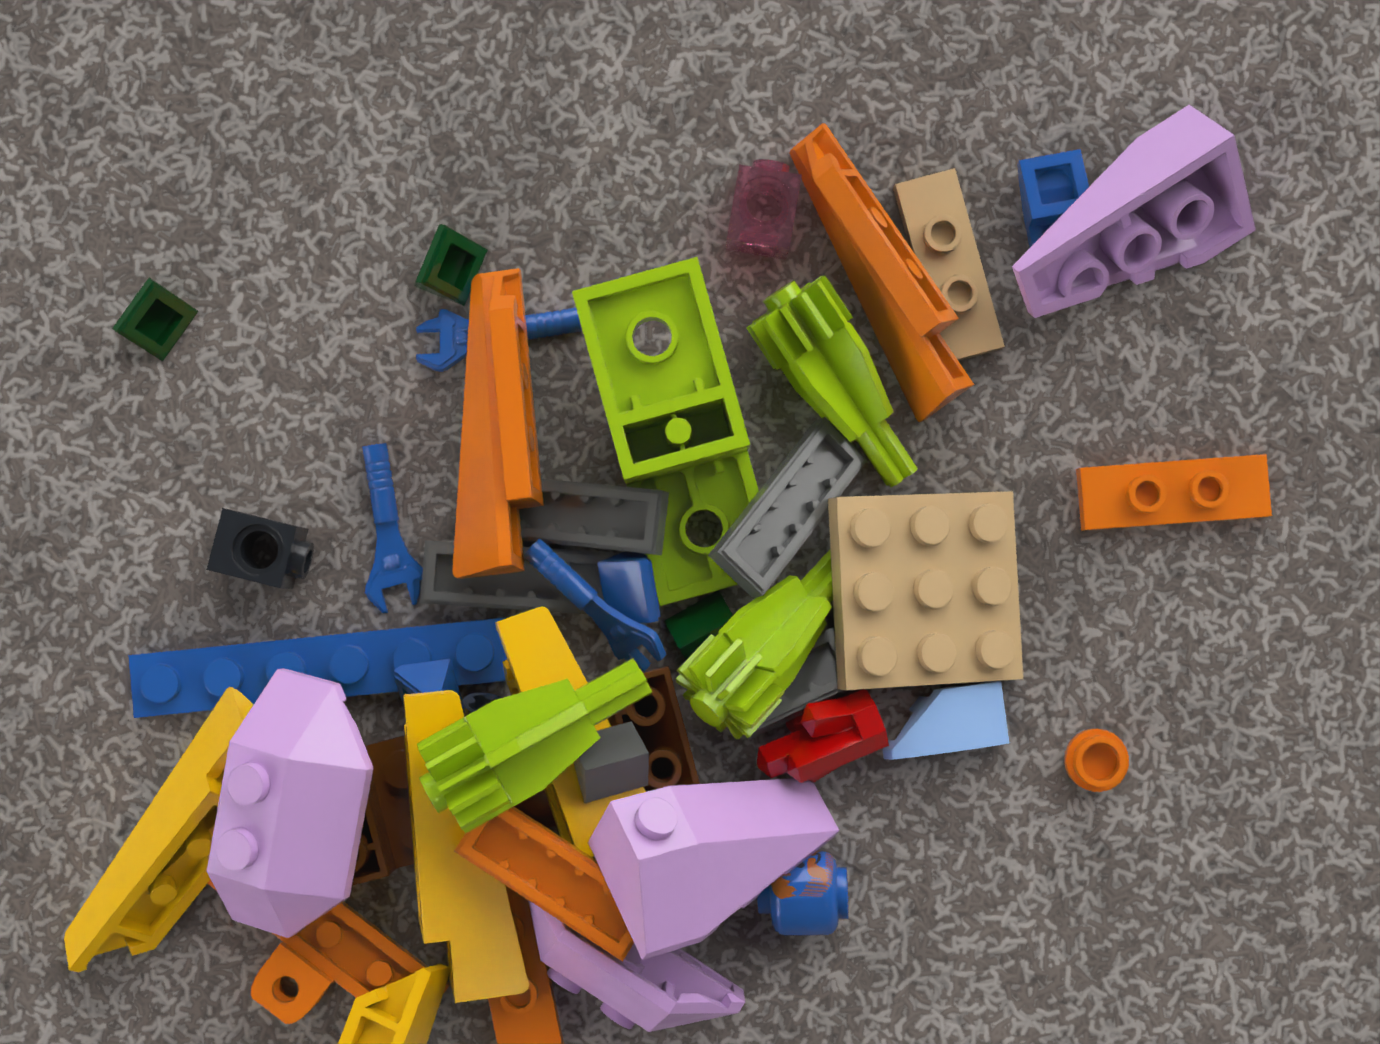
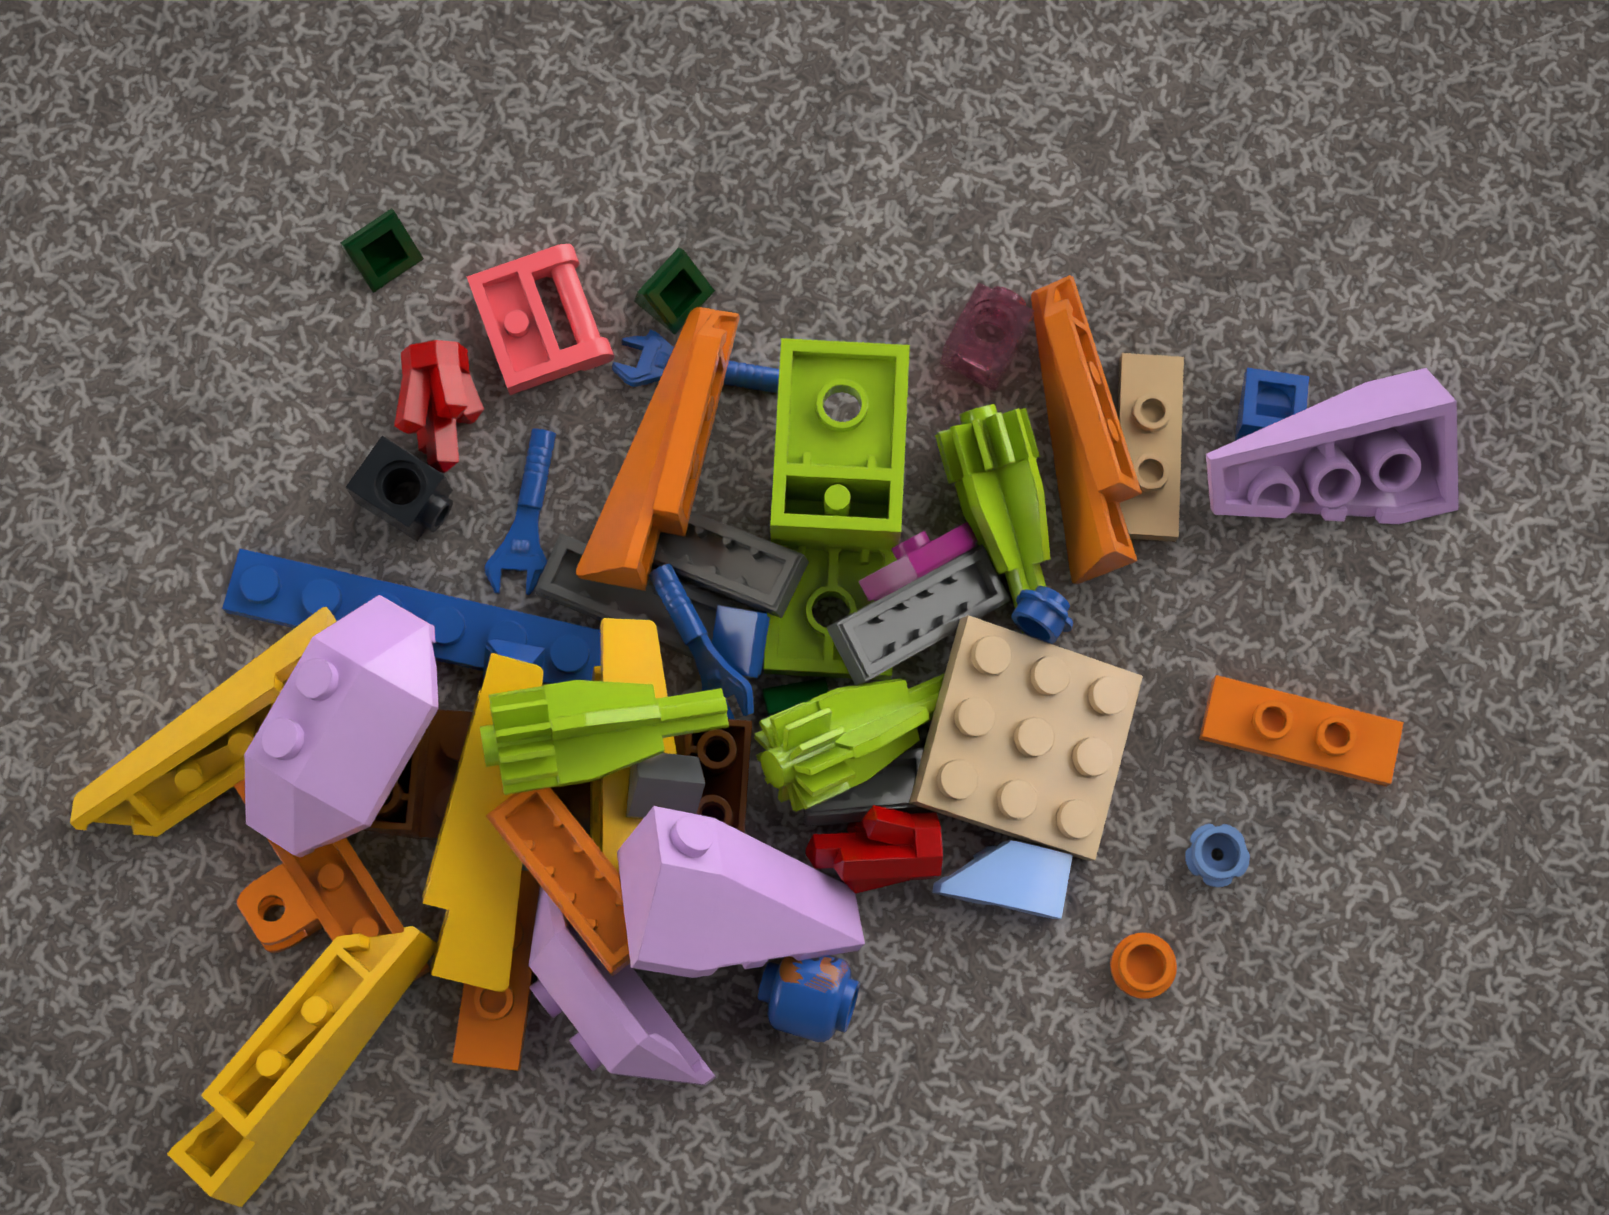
camera: 20 degrees right, 10 degrees down
none -> red rock [394,340,484,473]
none -> coral plate [467,244,615,395]
none -> magenta plate [858,522,978,602]
none -> blue plate [1011,586,1073,644]
none -> medium blue plate [1185,824,1250,887]

